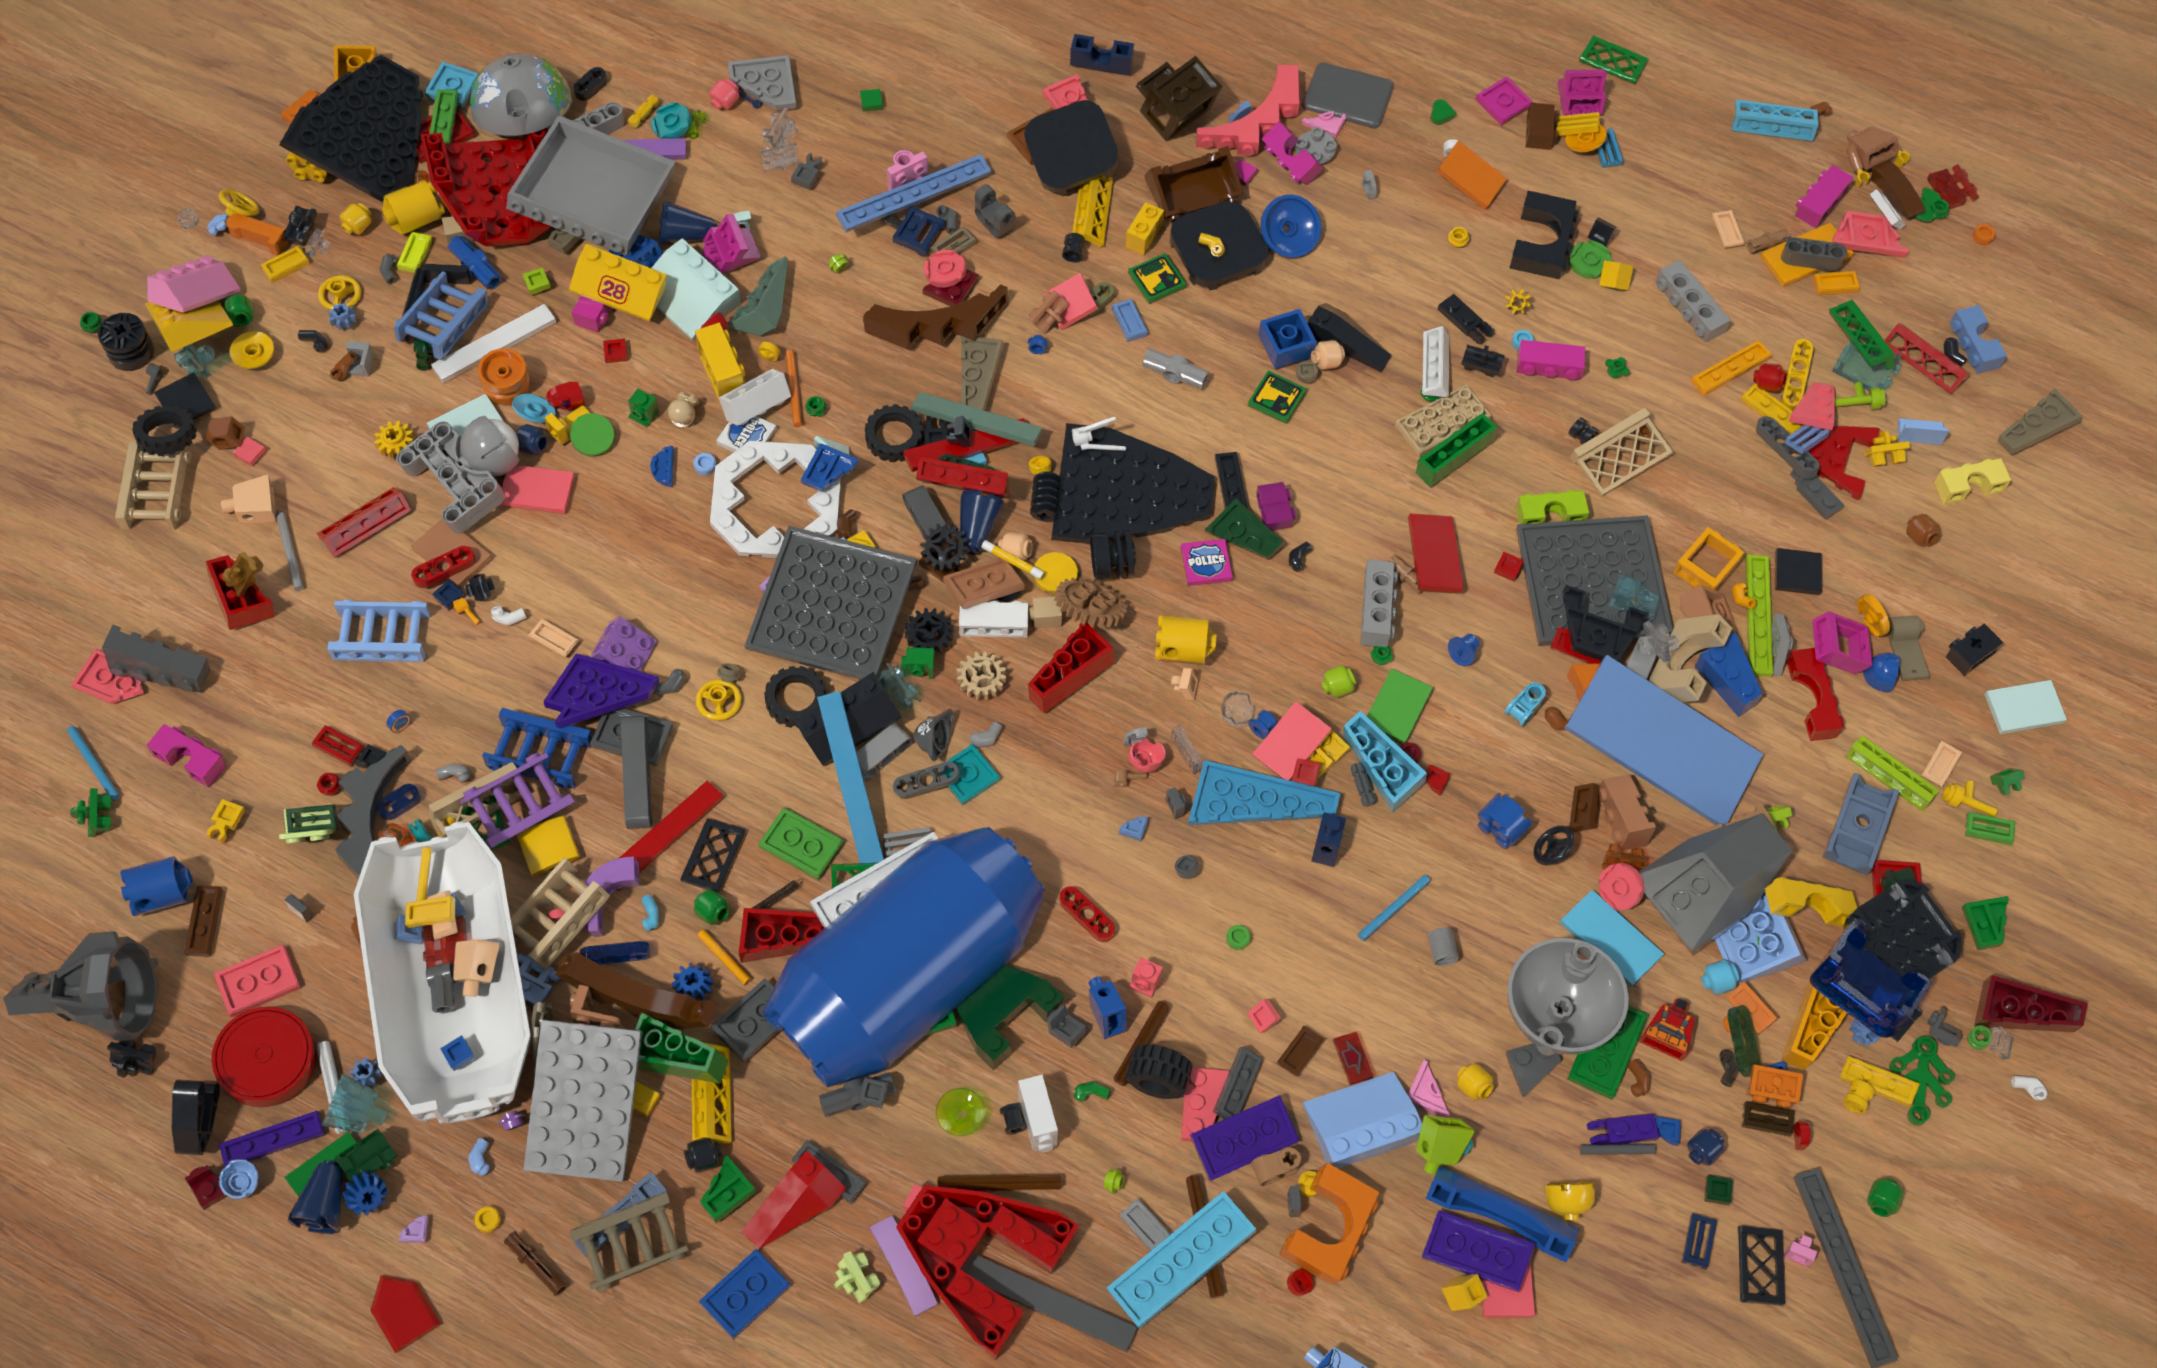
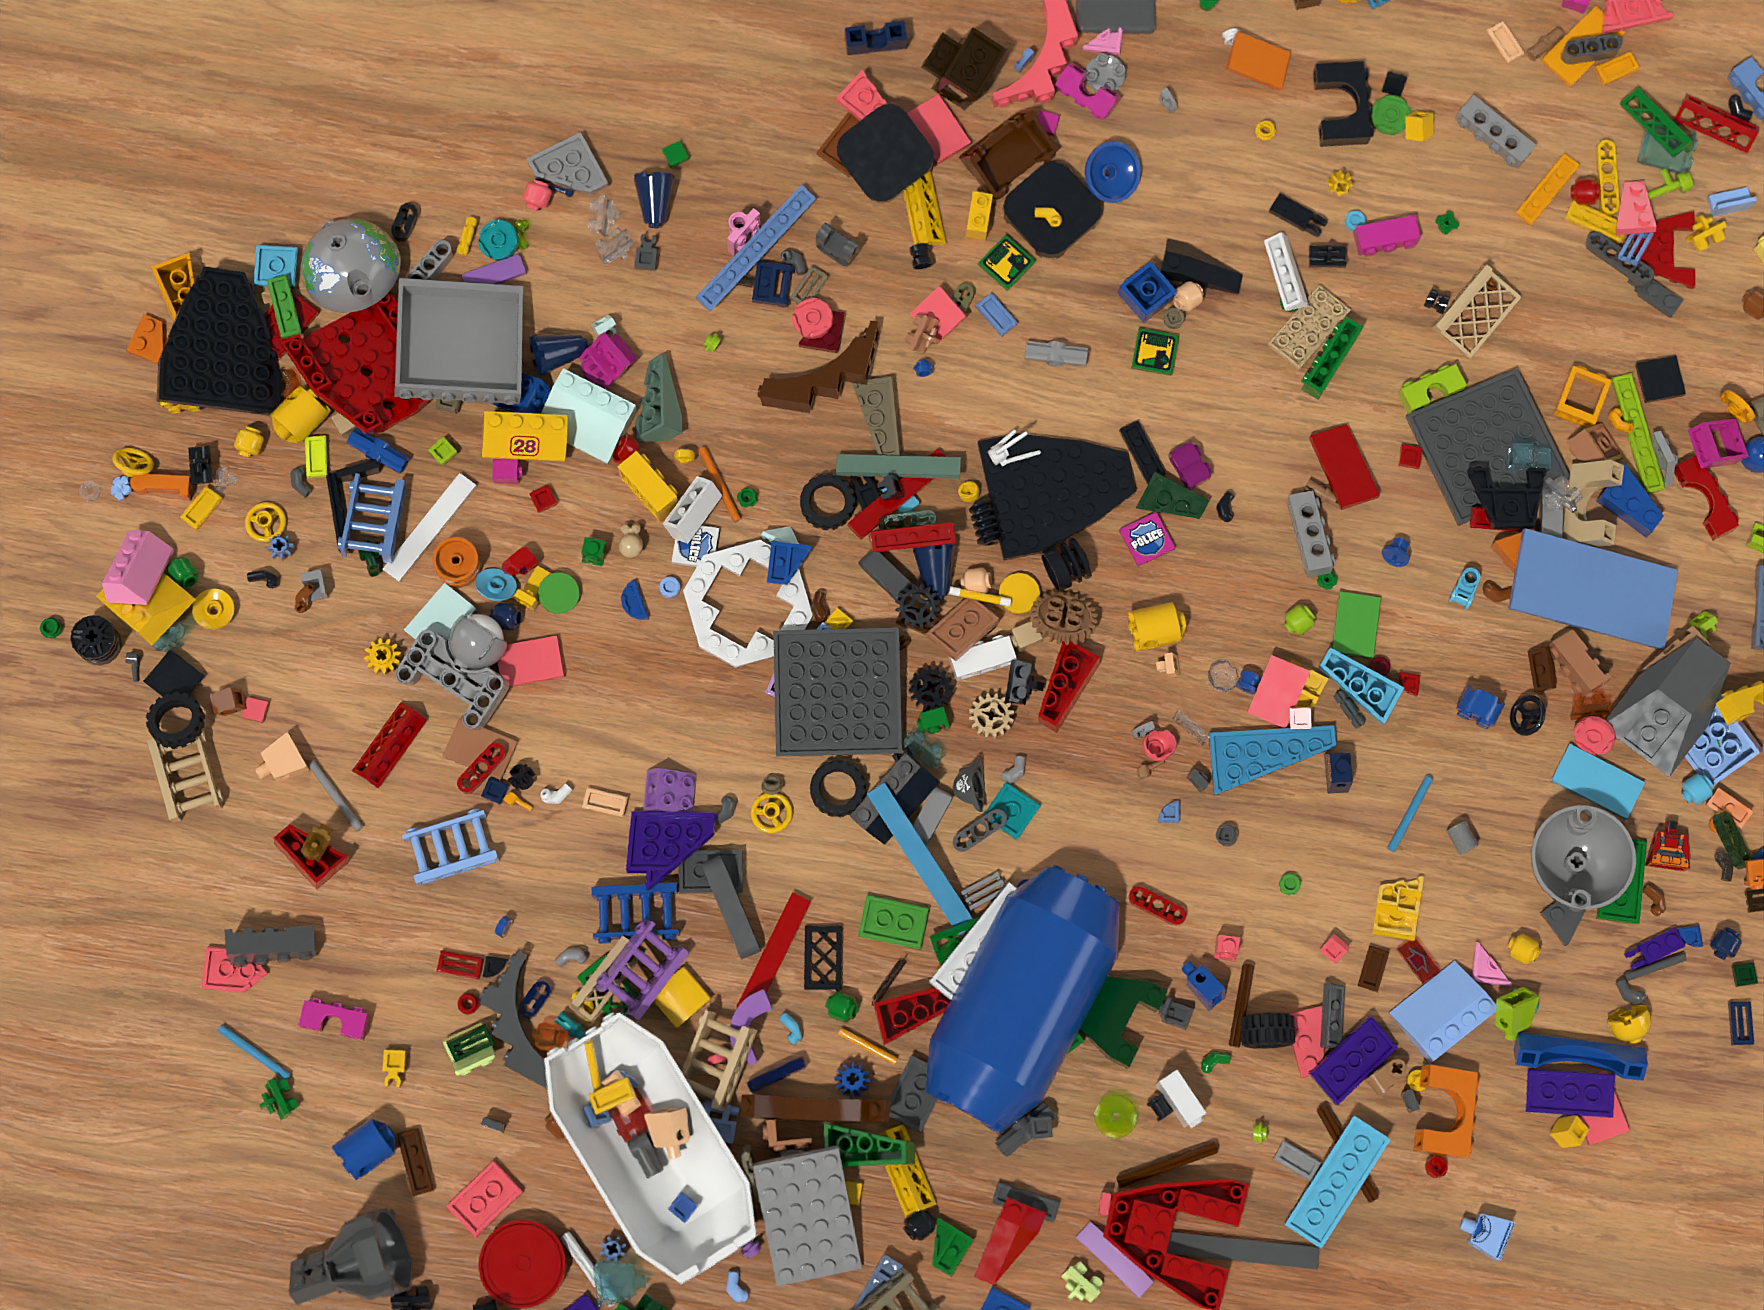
camera: 20 degrees left, 15 degrees up
none -> dark blue cone [634,172,674,228]
none -> coral tile [907,94,971,165]
none -> black hinge [1005,660,1044,705]
none -> yellow slope [1372,876,1424,941]
none -> dark grey arm [1616,979,1646,1004]

